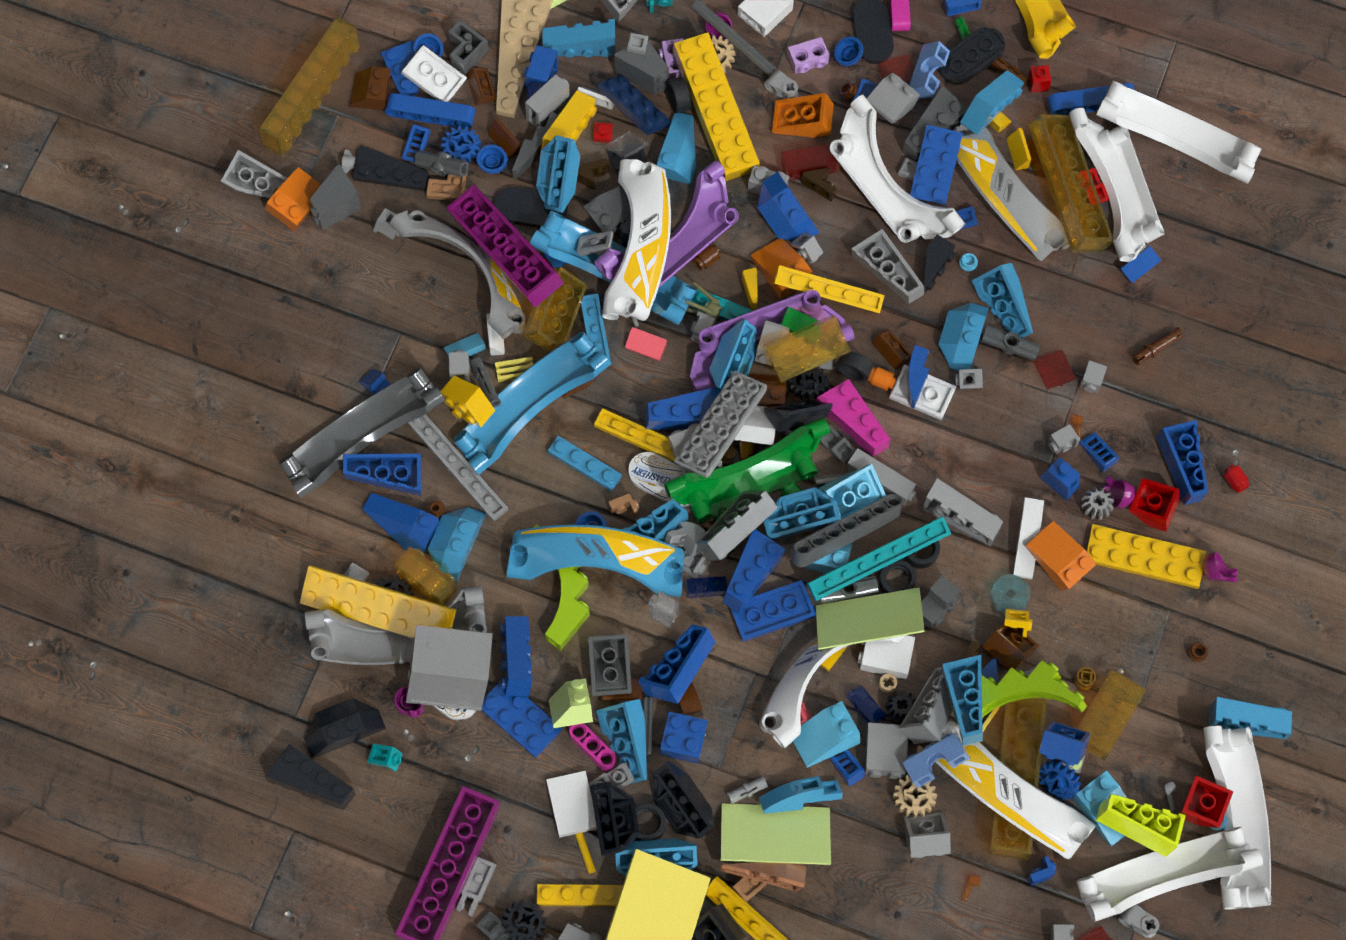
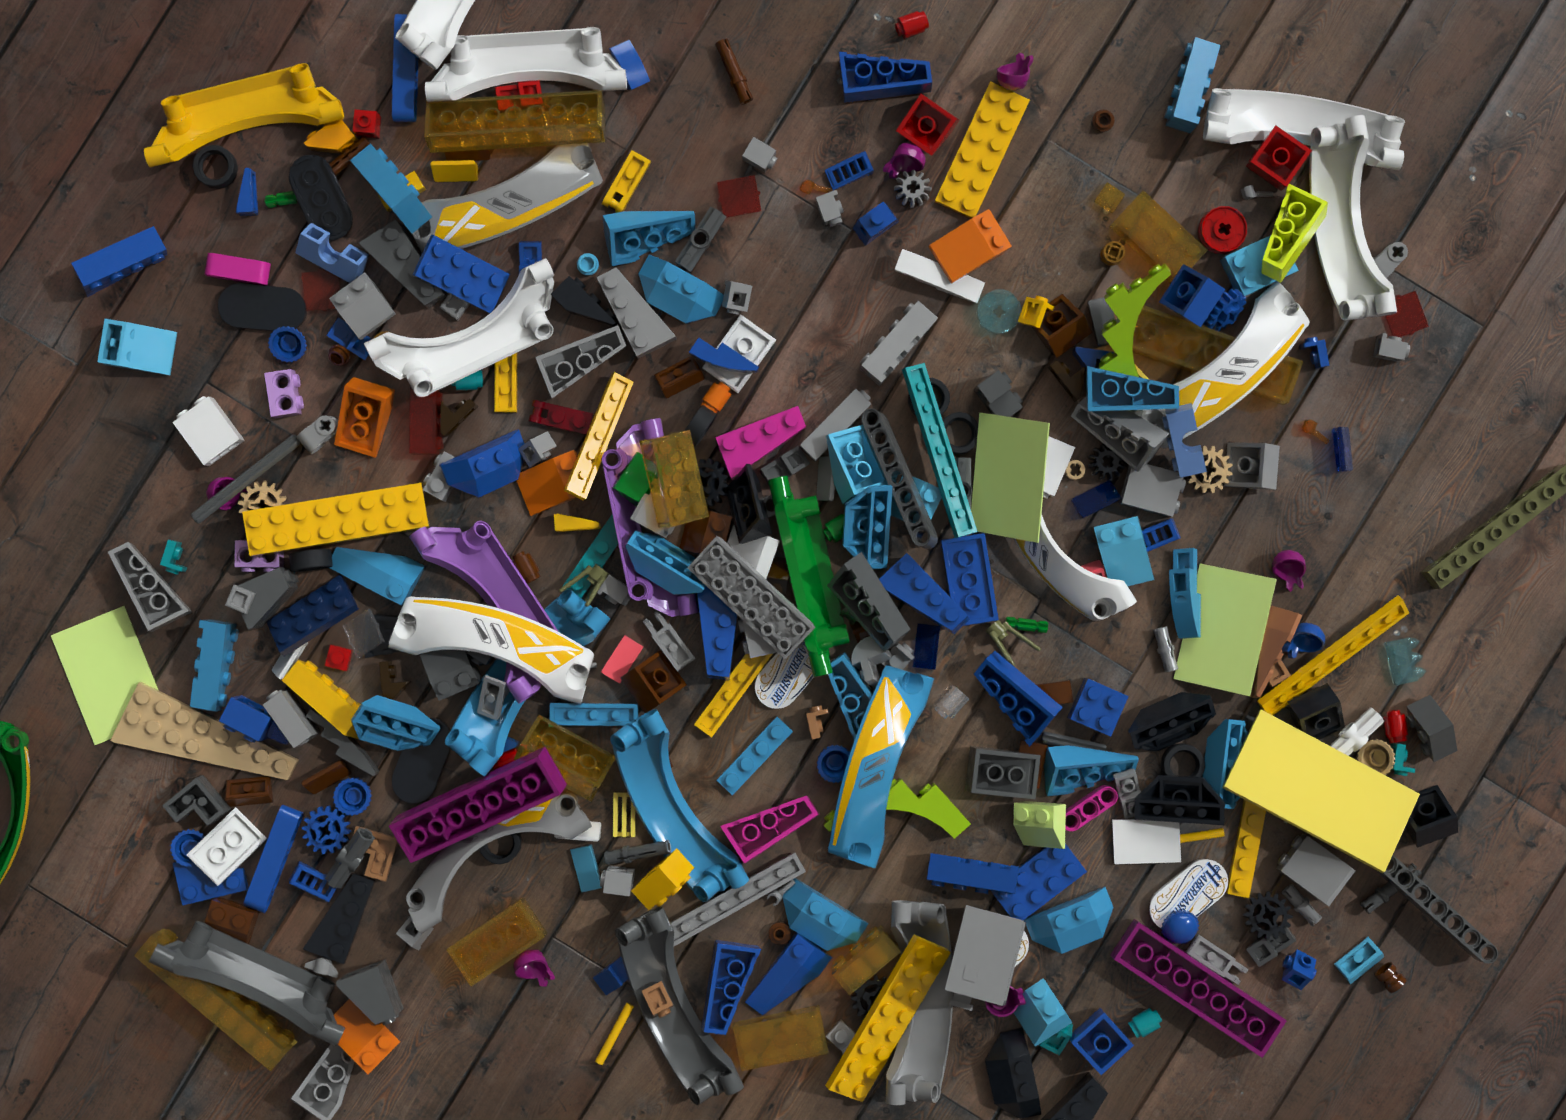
camera: 75 degrees left, 20 degrees up
none -> dark grey panel [149,921,345,1046]
none -> light orange slope [304,120,358,154]
none -> clear yellow brick [446,897,547,986]
none -> teal brick [451,370,483,391]
none -> black tyre [479,833,522,864]
none -> yellow tile [494,353,517,413]
none -> magenta piece [513,950,555,987]
none -> dark red plate [528,400,594,435]
none -> yellow bar [595,1002,634,1065]
none -> light grey wedge [597,268,677,359]
none -> yellow plate [602,150,651,213]
none -> reddish brown slope [621,650,687,713]
none -> medium nougat bracket [642,981,673,1018]
none -> light grey hinge [643,610,695,672]
none -> dark pink wedge [720,796,820,864]
none -> clear yellow brick [733,1005,829,1071]
none -> light grey hand [767,879,796,906]
none -> olive plant [986,620,1041,667]
none -> green axle [1005,617,1048,633]
none -> medium azure slope [1013,978,1072,1047]
none -> dark azure wedge [1024,886,1114,954]
none -> blue brick [1070,1008,1134,1075]
none -> clear yellow tile [1094,182,1125,213]
none -> teal brick [1128,1008,1162,1038]
none -> white tile [1149,859,1228,928]
none -> blue hat [1161,910,1199,944]
none -> red wheel [1198,206,1247,254]
none -> magenta piece [1272,550,1306,592]
none -> blue piece [1282,623,1325,658]
none -> clear blue slope [1332,427,1353,472]

